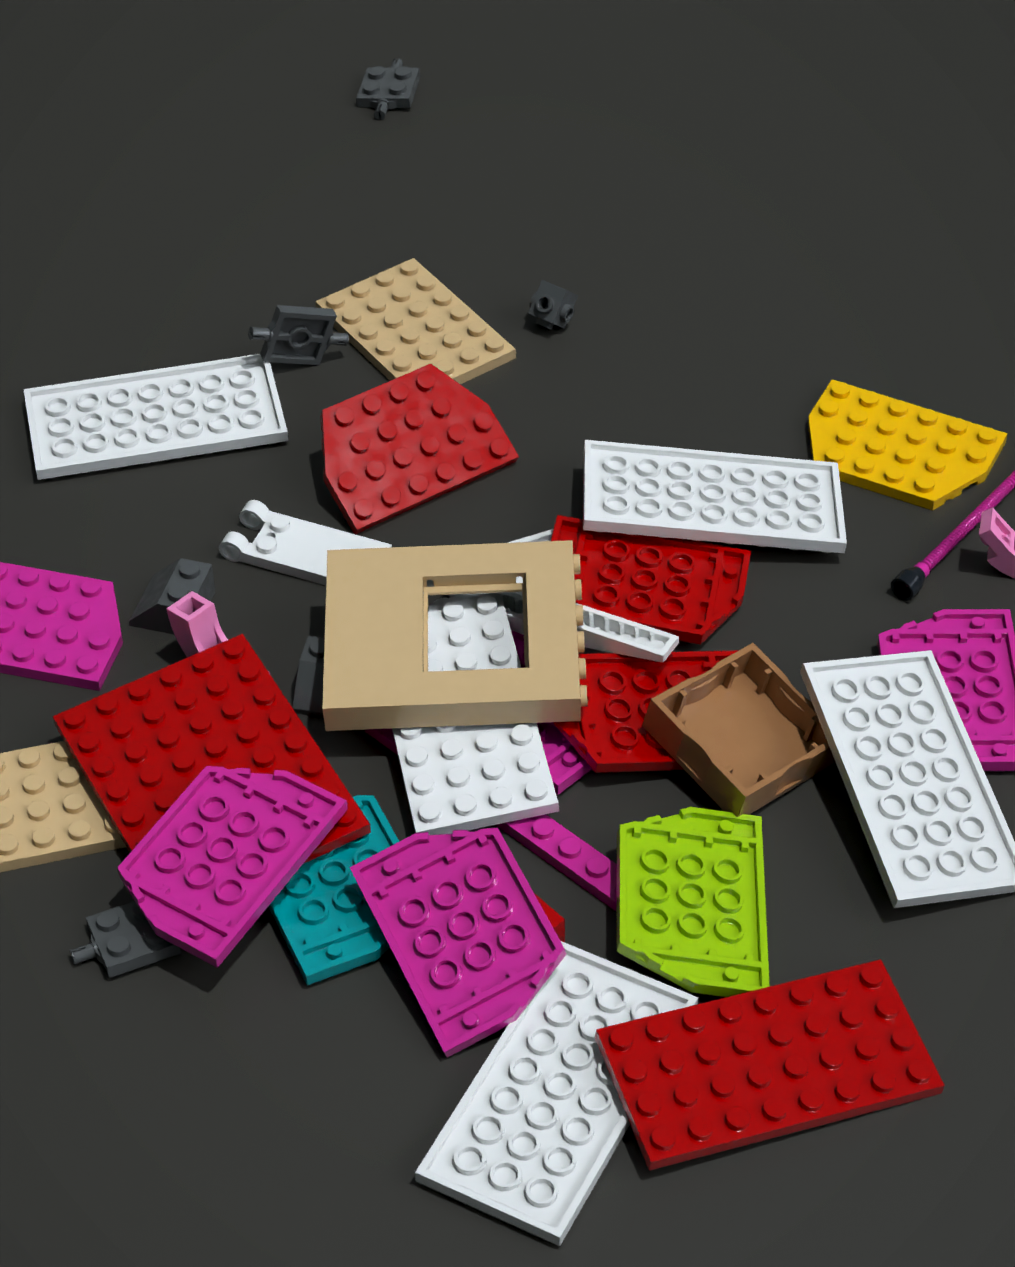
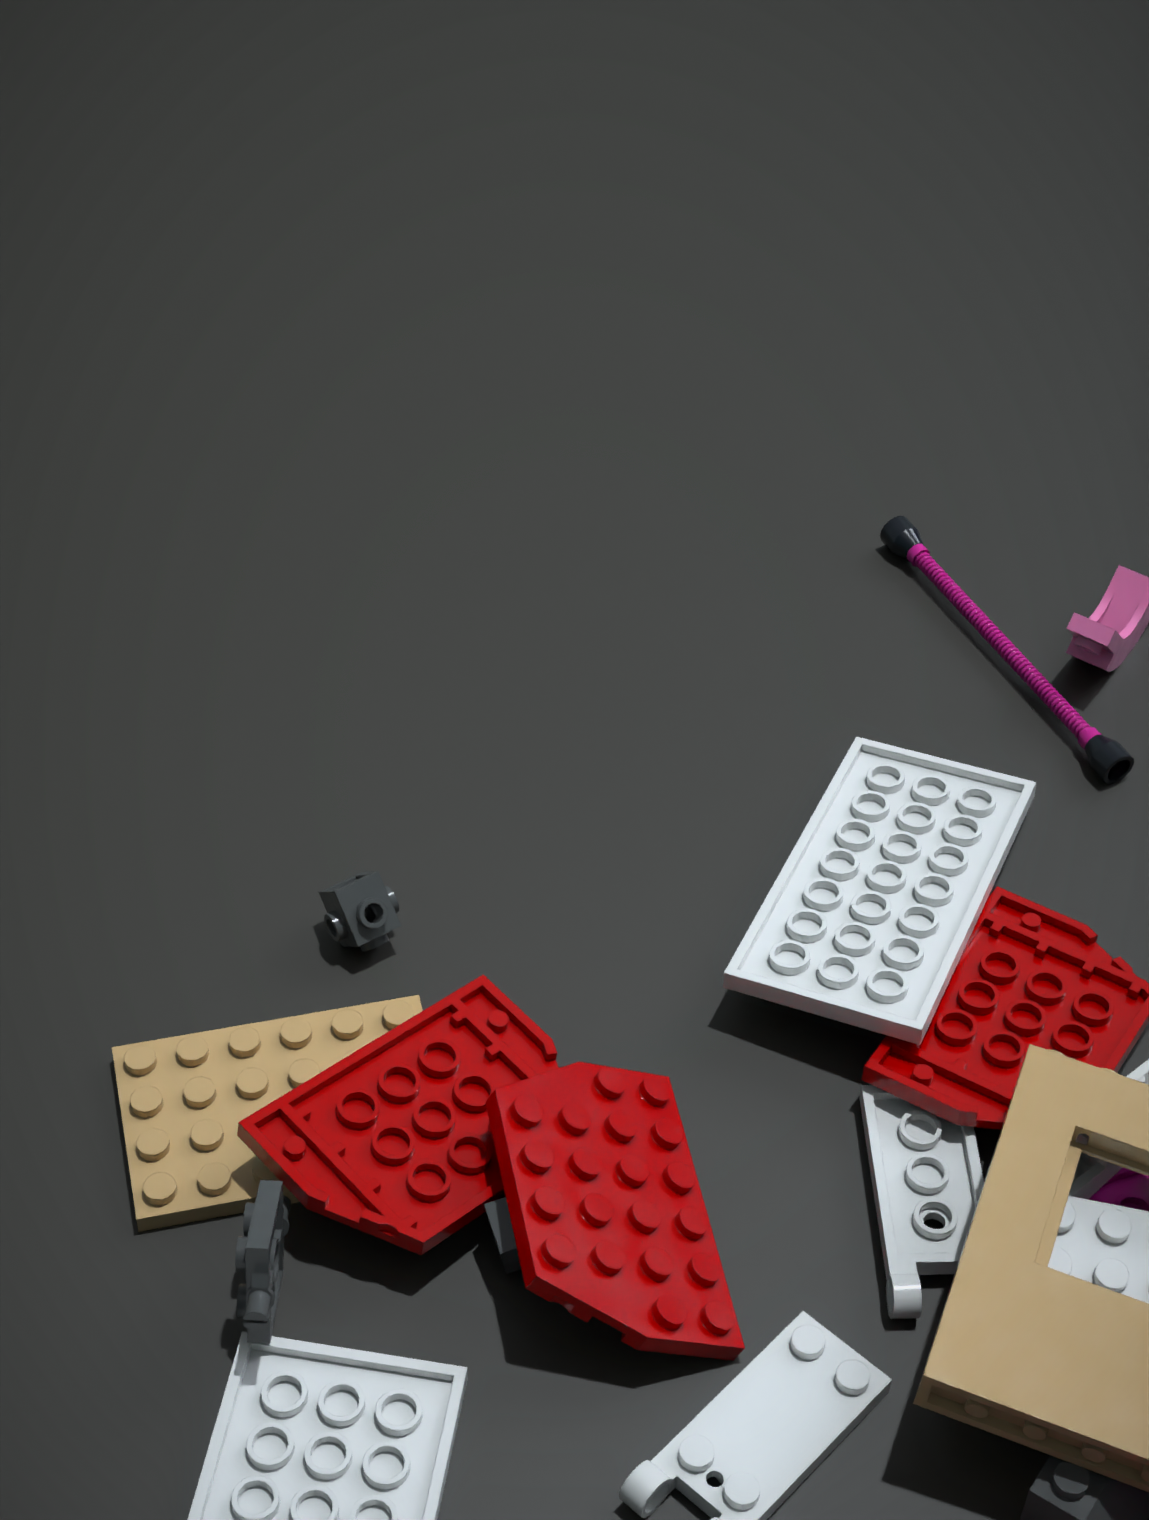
camera: 70 degrees left, 0 degrees up
yellow plate [808,379,1008,511] -> none
none -> red plate [237,974,559,1255]

